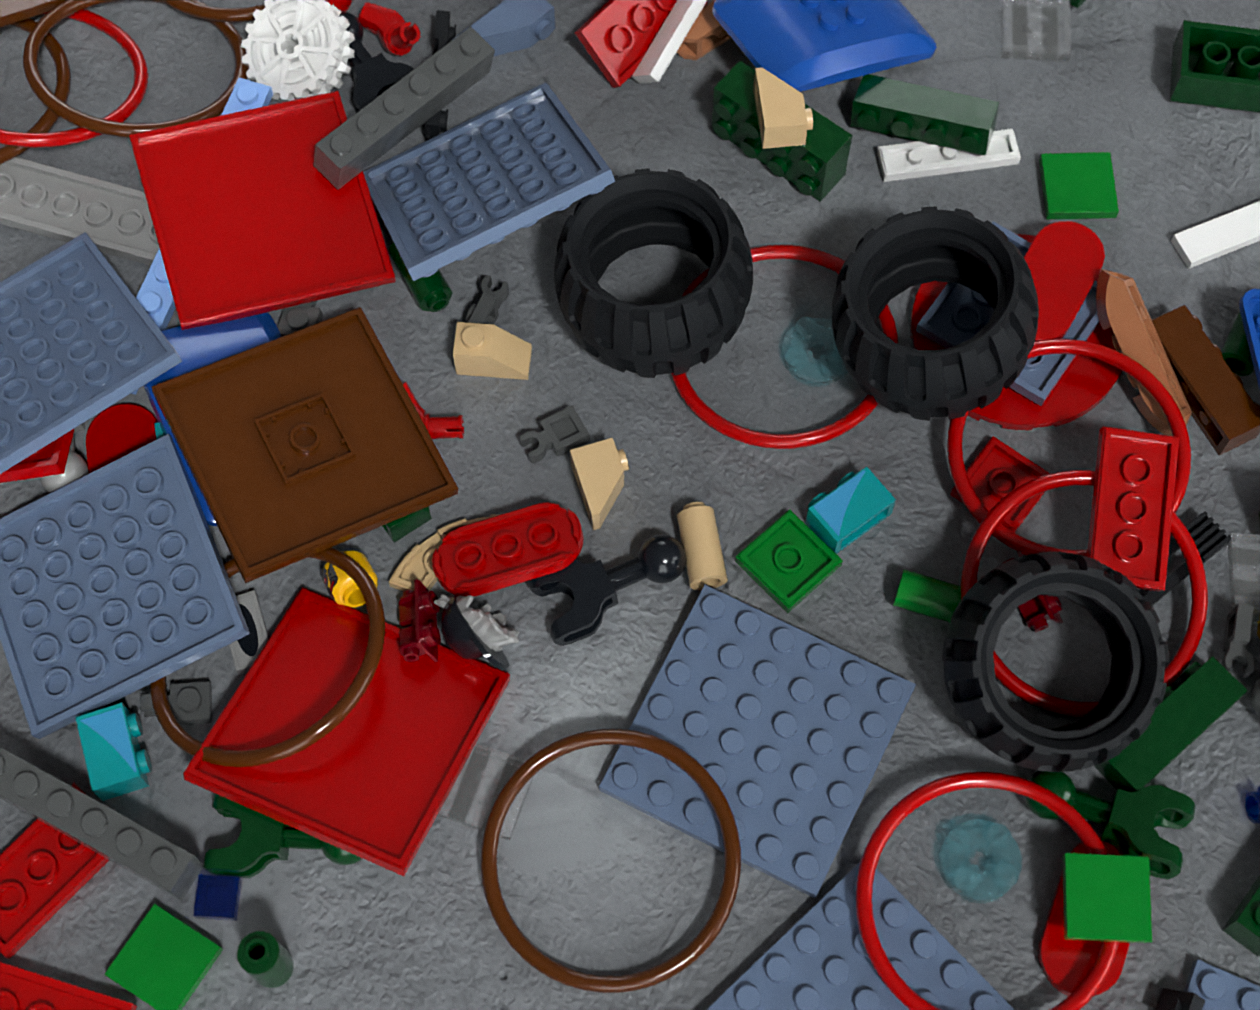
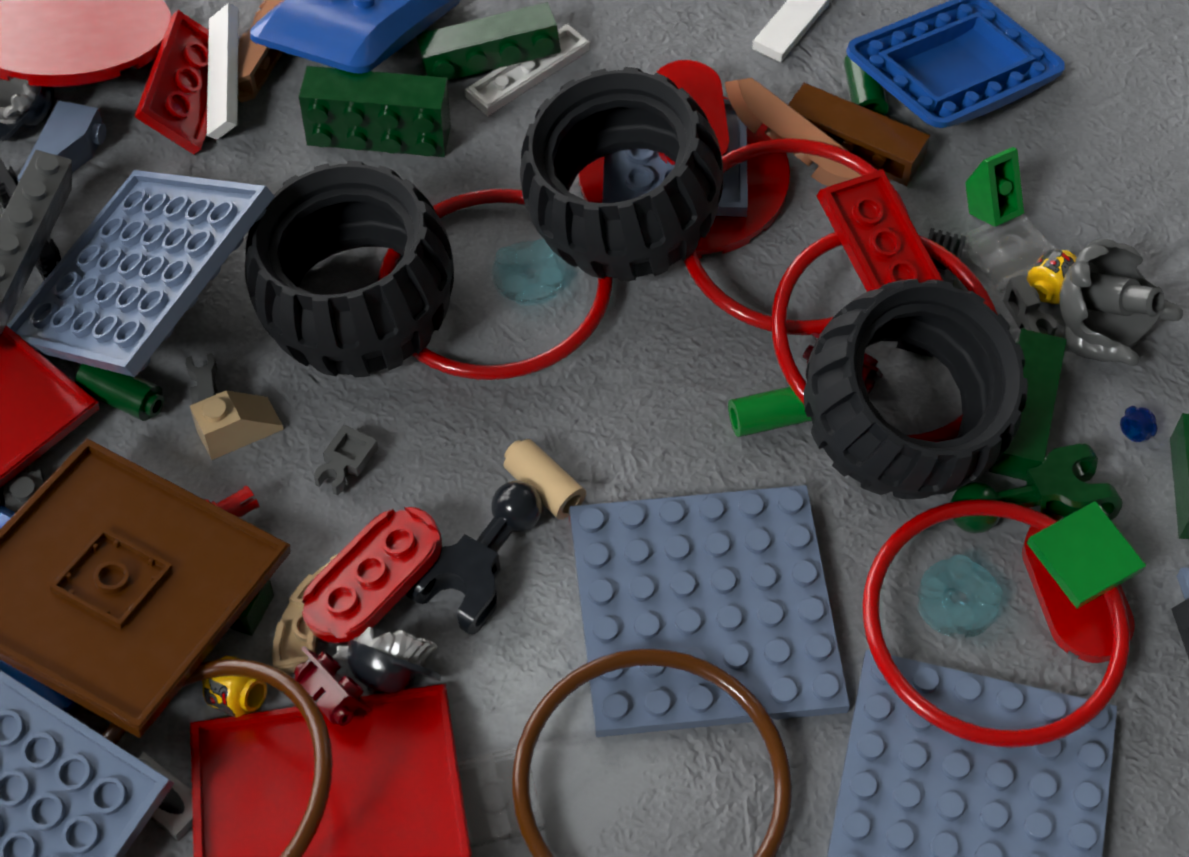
camera: 35 degrees left, 10 degrees down
tan slope [570,437,629,530] -> none
green tile [735,509,843,613] -> none
tan slope [753,67,813,149] -> none
teal brick [805,467,896,554] -> none
red tile [950,436,1050,533] -> none
green tile [1039,152,1119,220] -> none

